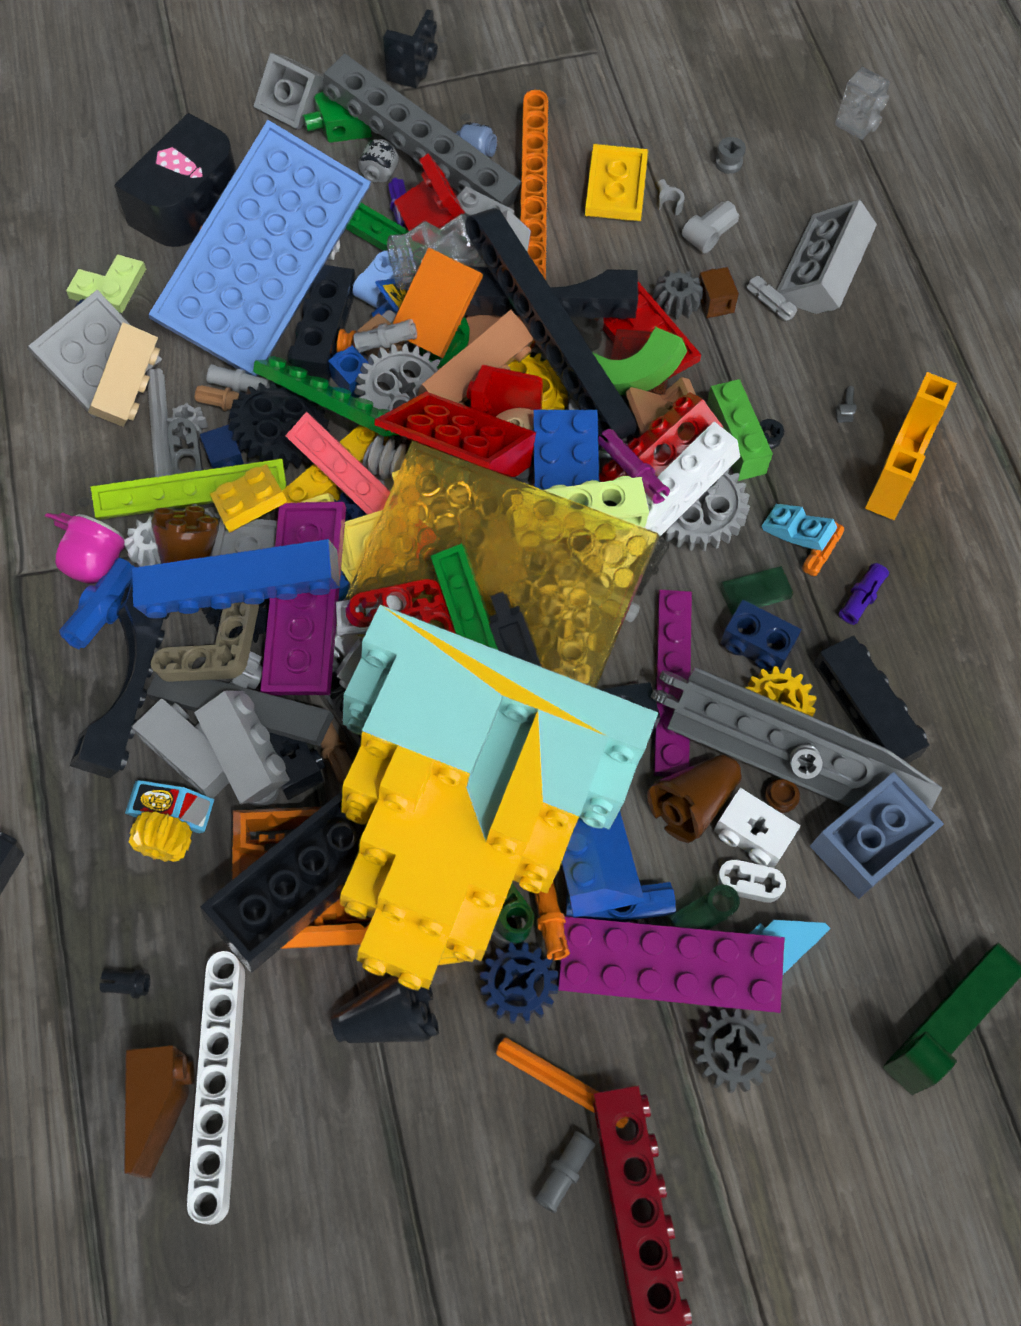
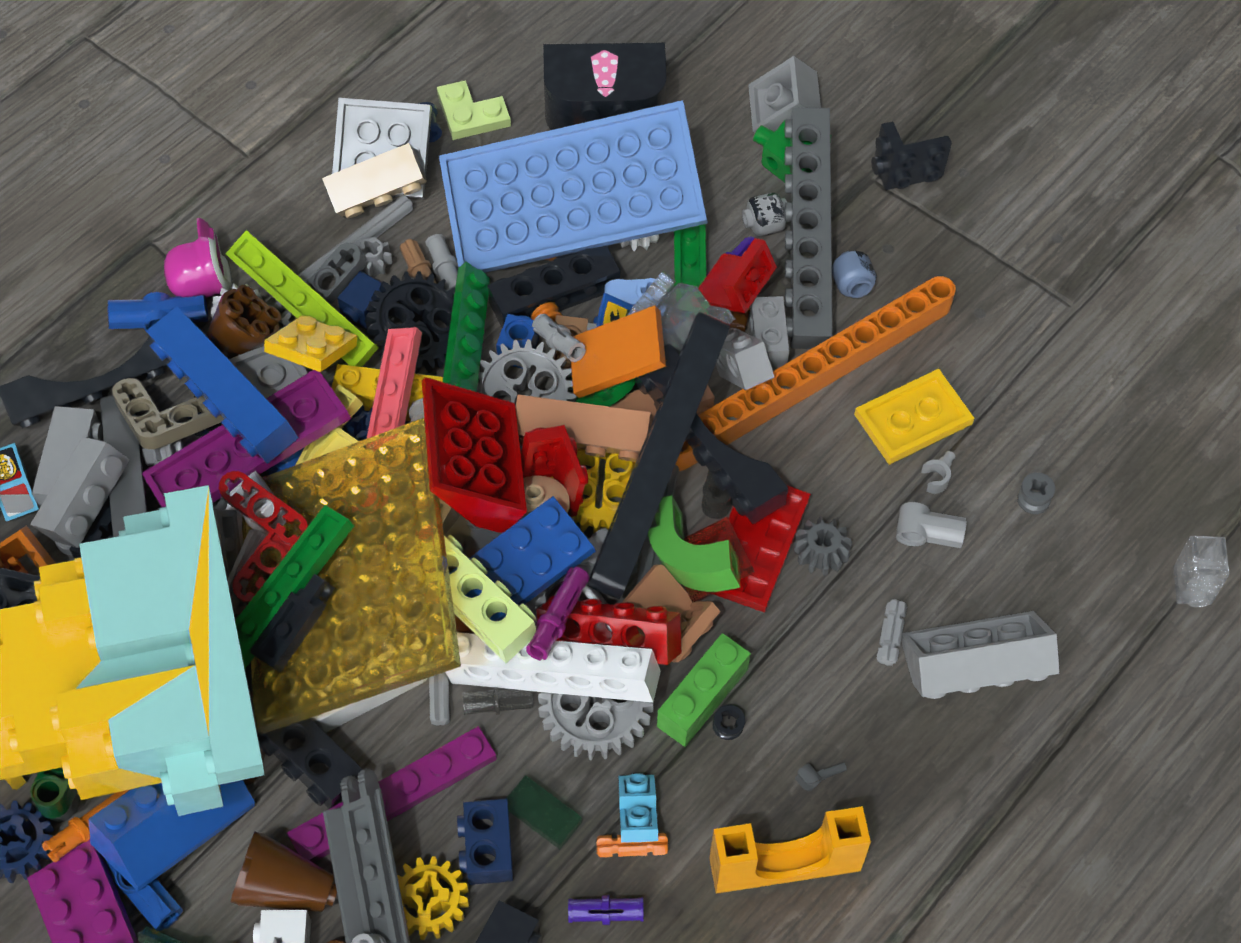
camera: 55 degrees right, 5 degrees down
reddish brown brick [699,267,739,318] -> none

